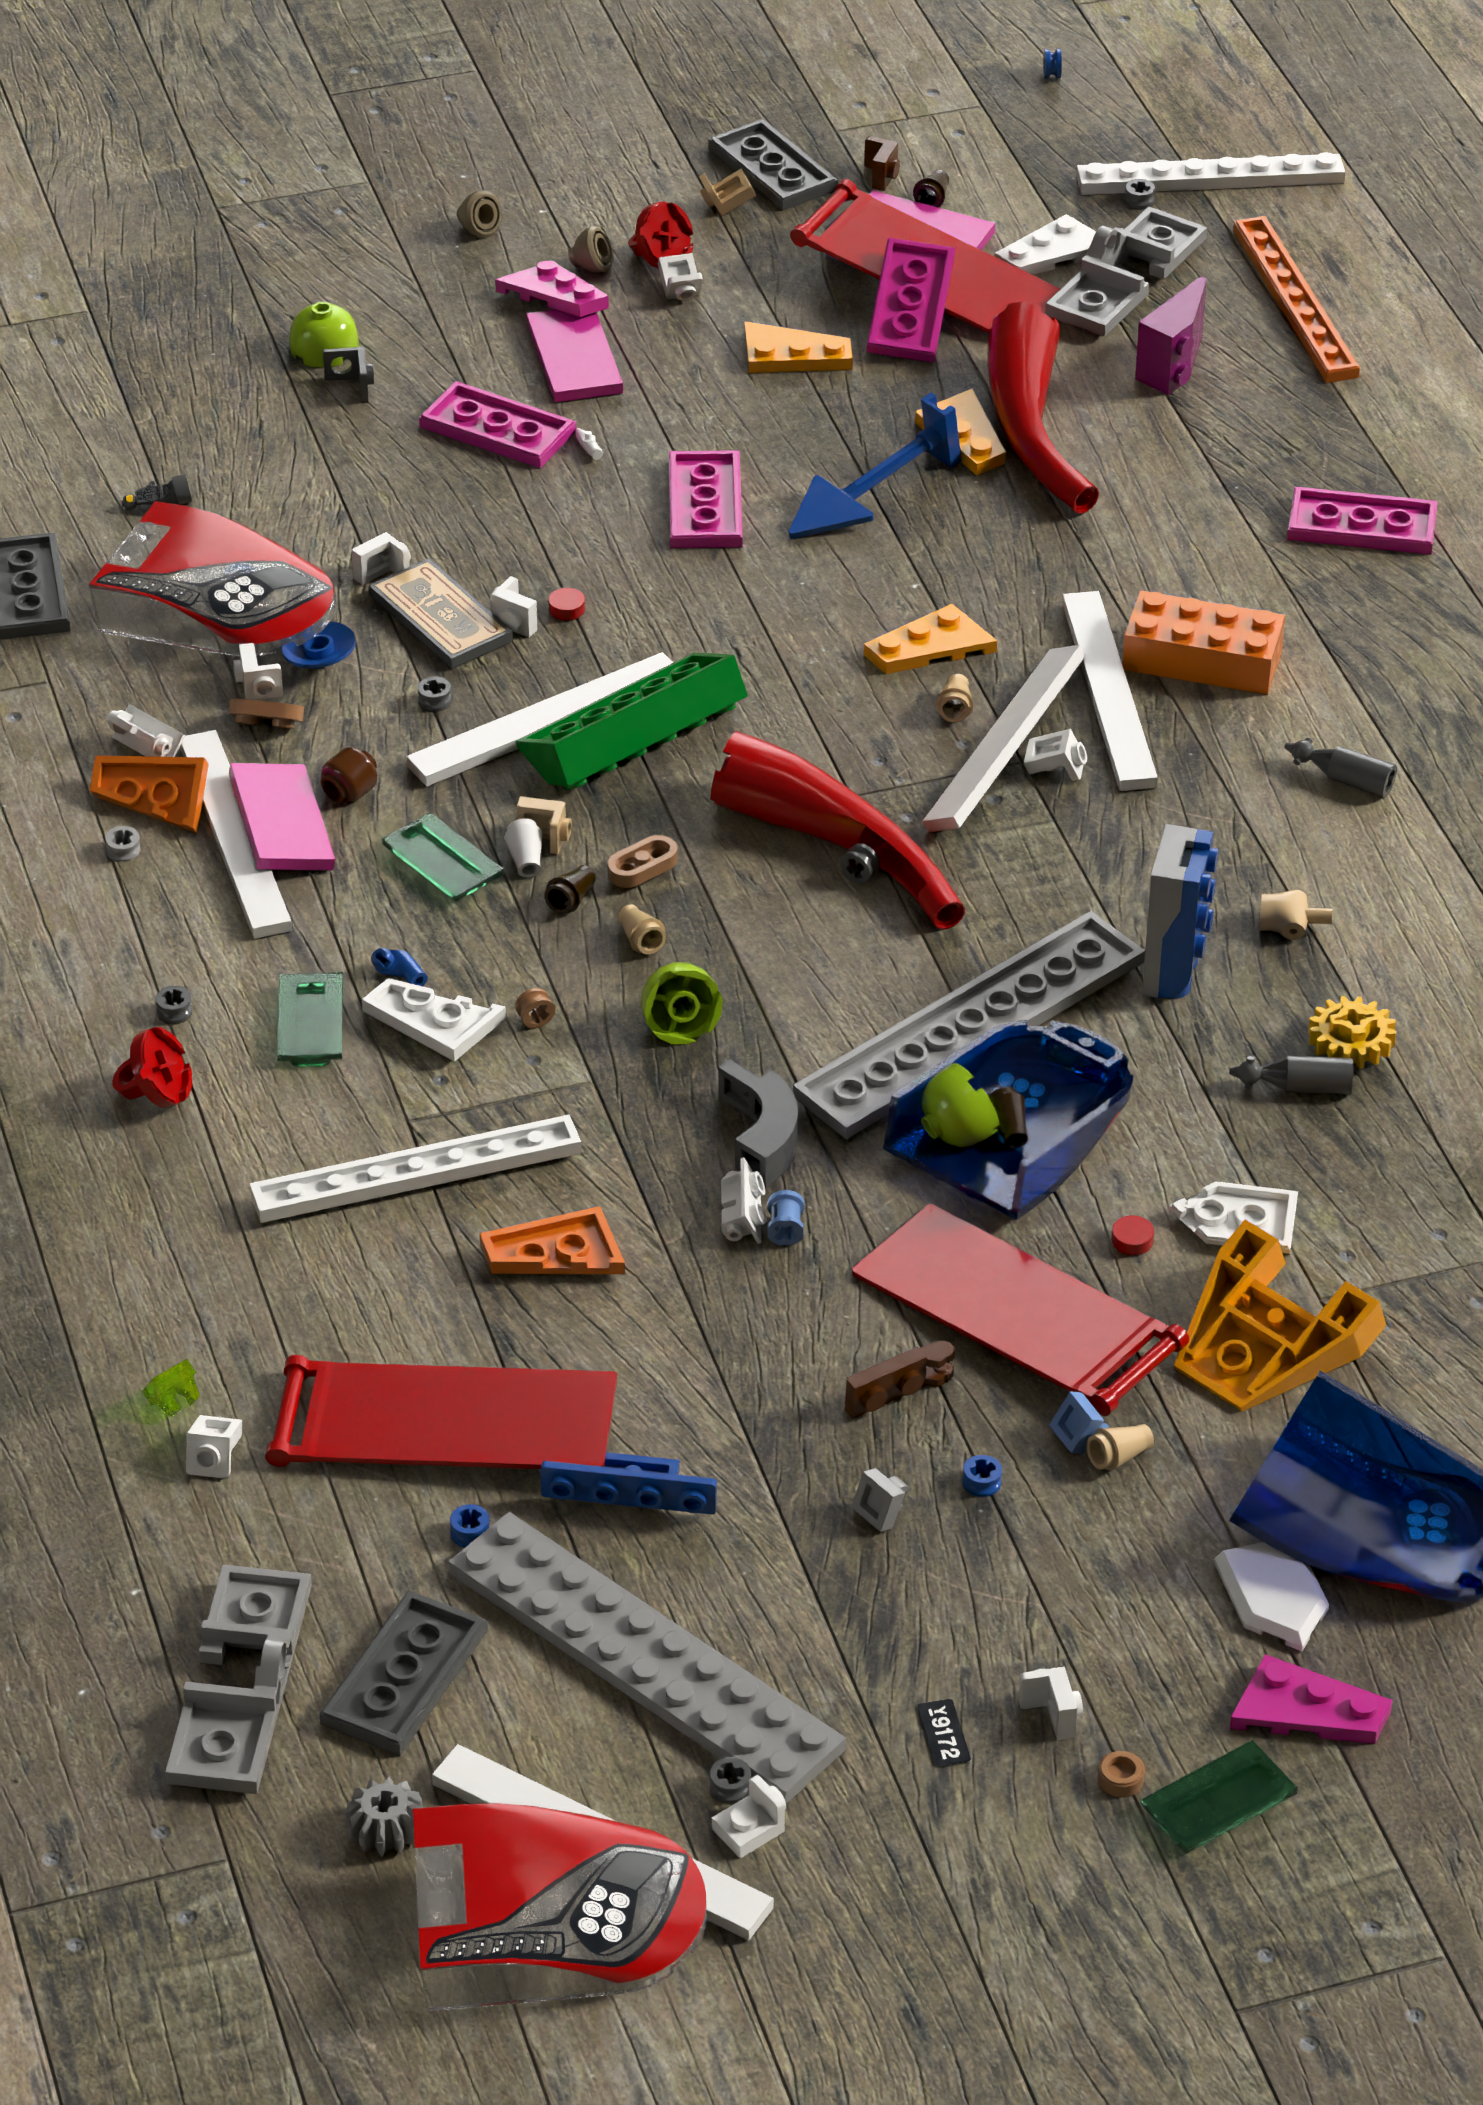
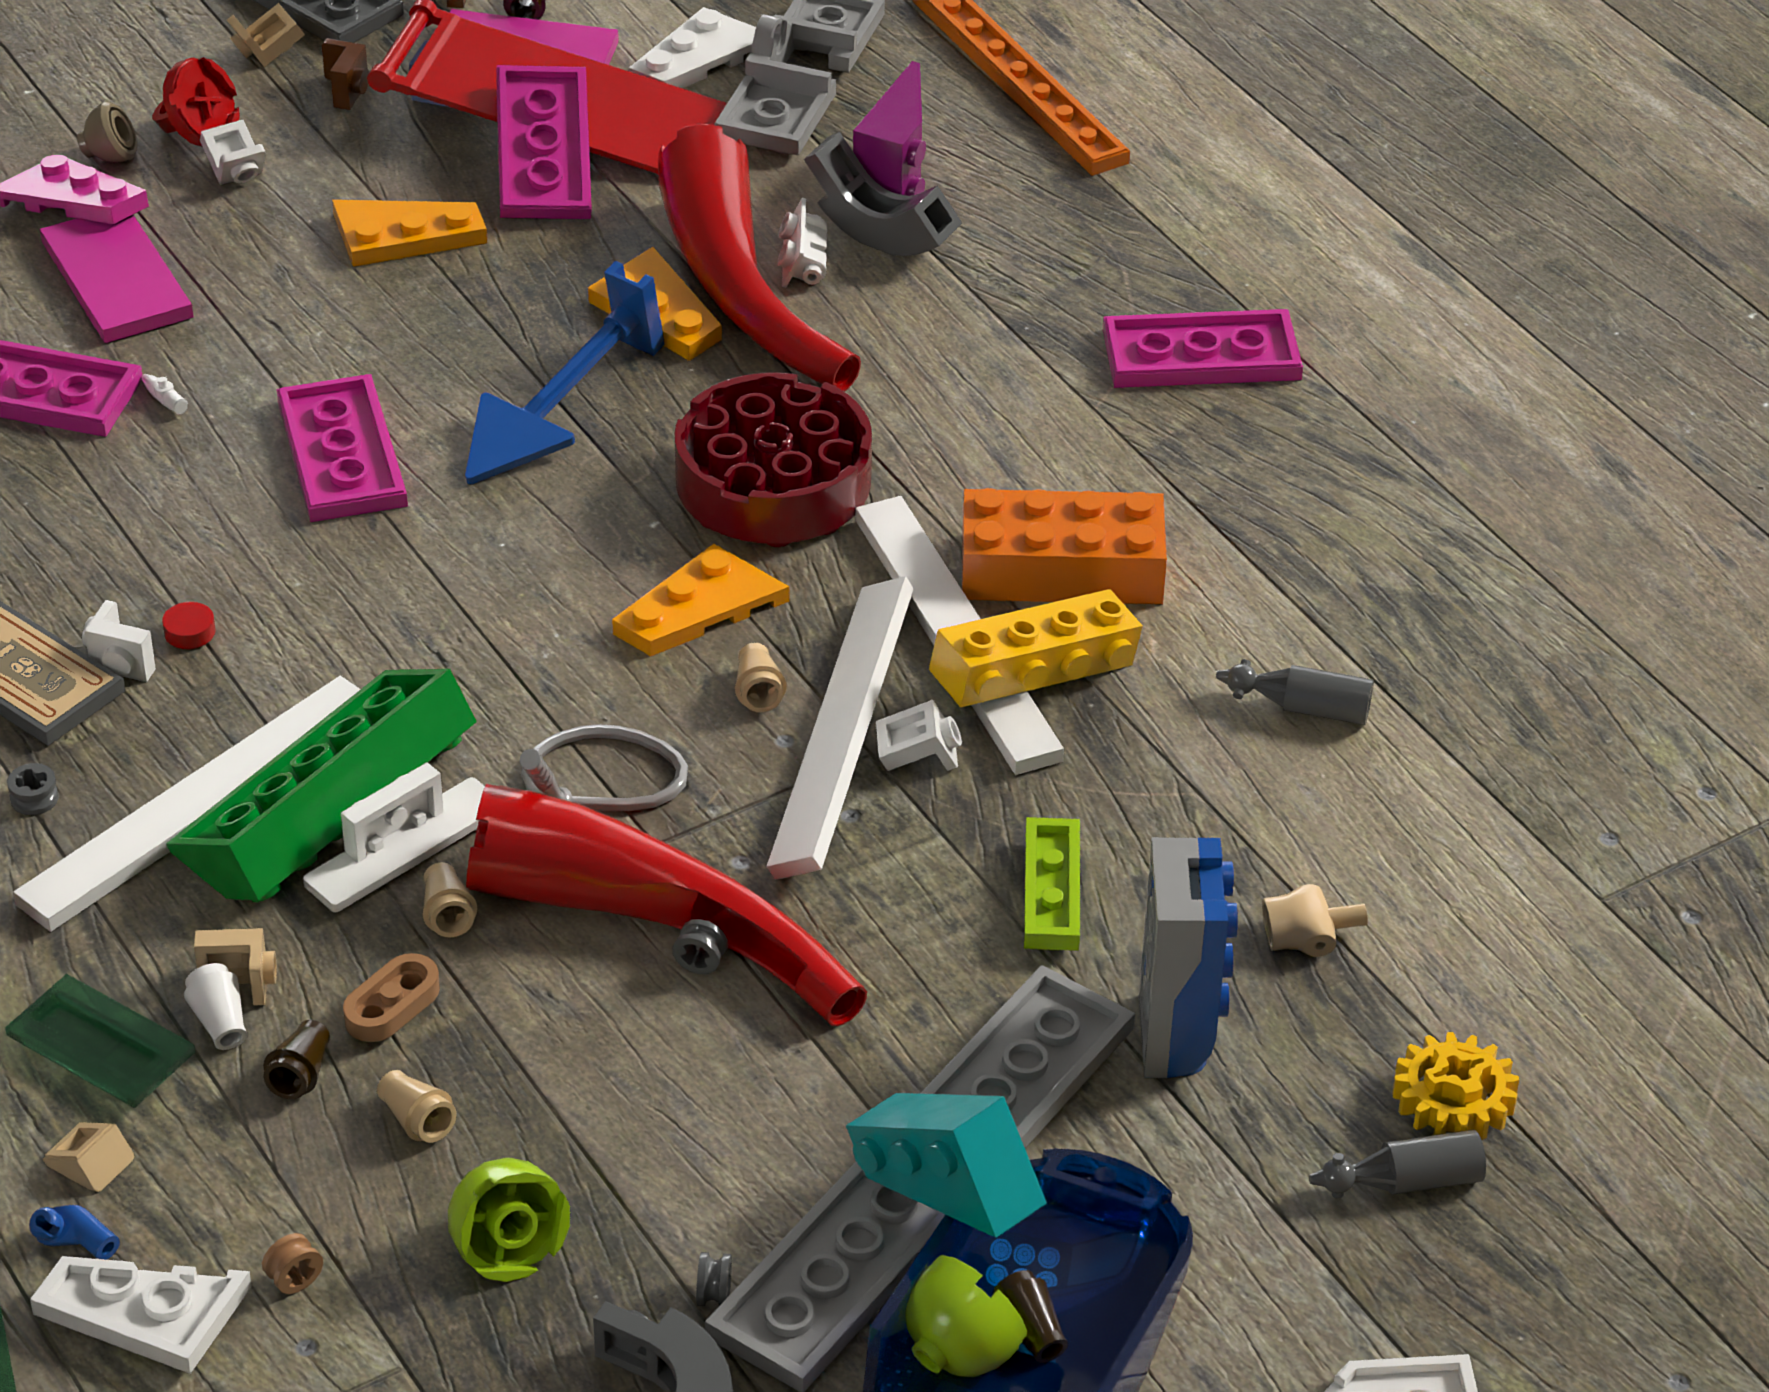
camera: 15 degrees left, 0 degrees up
none -> tan slope [43,1122,134,1192]
none -> white bracket [303,762,485,912]
none -> reddish brown bracket [322,38,369,110]
none -> tan cone [423,862,477,938]
none -> light grey piece [520,724,688,811]
none -> dark red brick [674,373,872,547]
none -> dark grey bush [696,1252,732,1306]
none -> white hinge [778,198,827,288]
none -> dark grey arch [803,132,962,256]
none -> teal wedge [846,1093,1047,1238]
none -> yellow brick [929,589,1143,708]
none -> lime plate [1024,817,1080,951]

